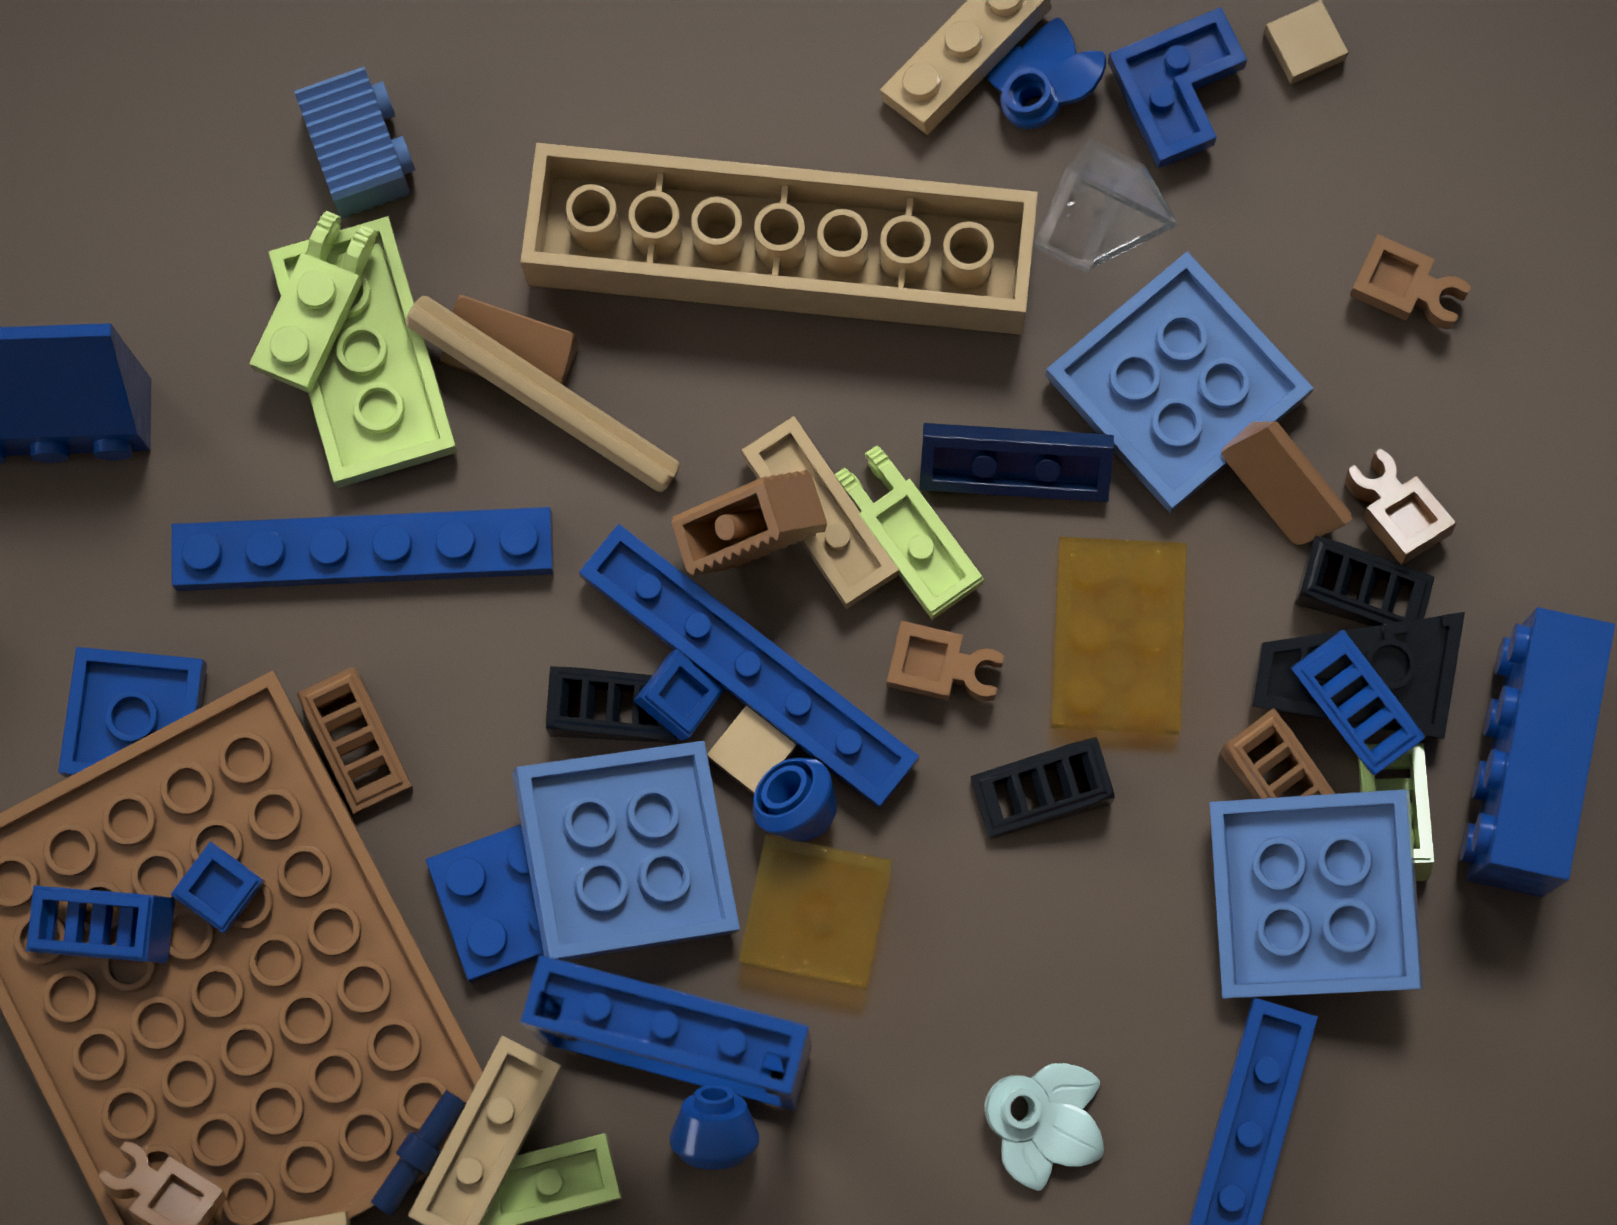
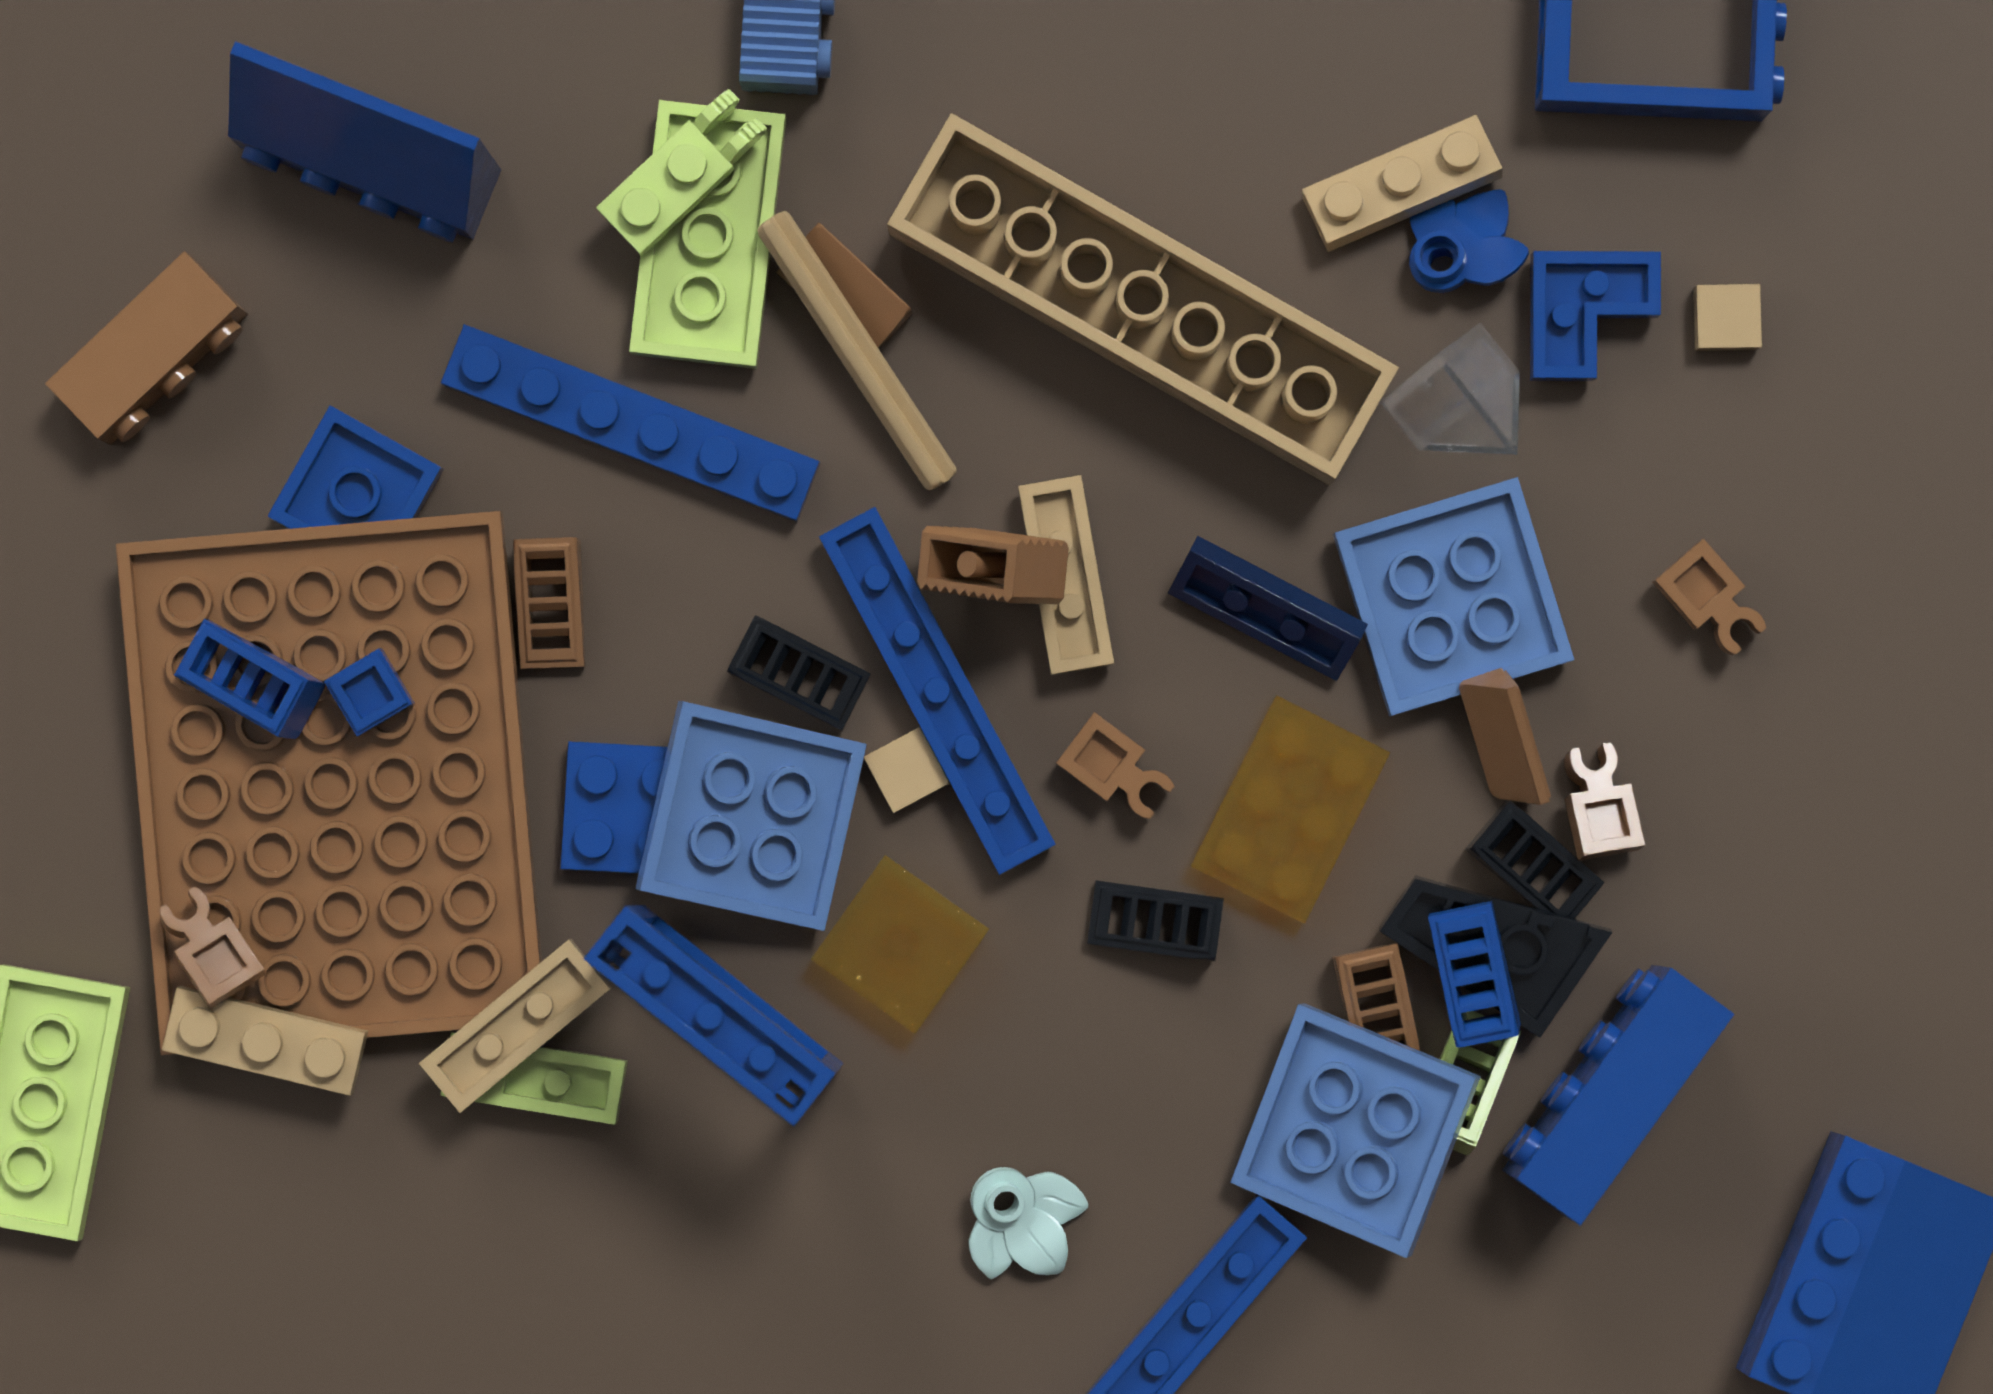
camera: 20 degrees right, 10 degrees up
dark blue bar [370,1089,466,1216] -> none
blue tile [633,649,725,741] -> none
blue cone [669,1085,760,1170] -> none
blue cone [752,758,837,842] -> none
yellowish green hinge [834,445,984,620] -> none

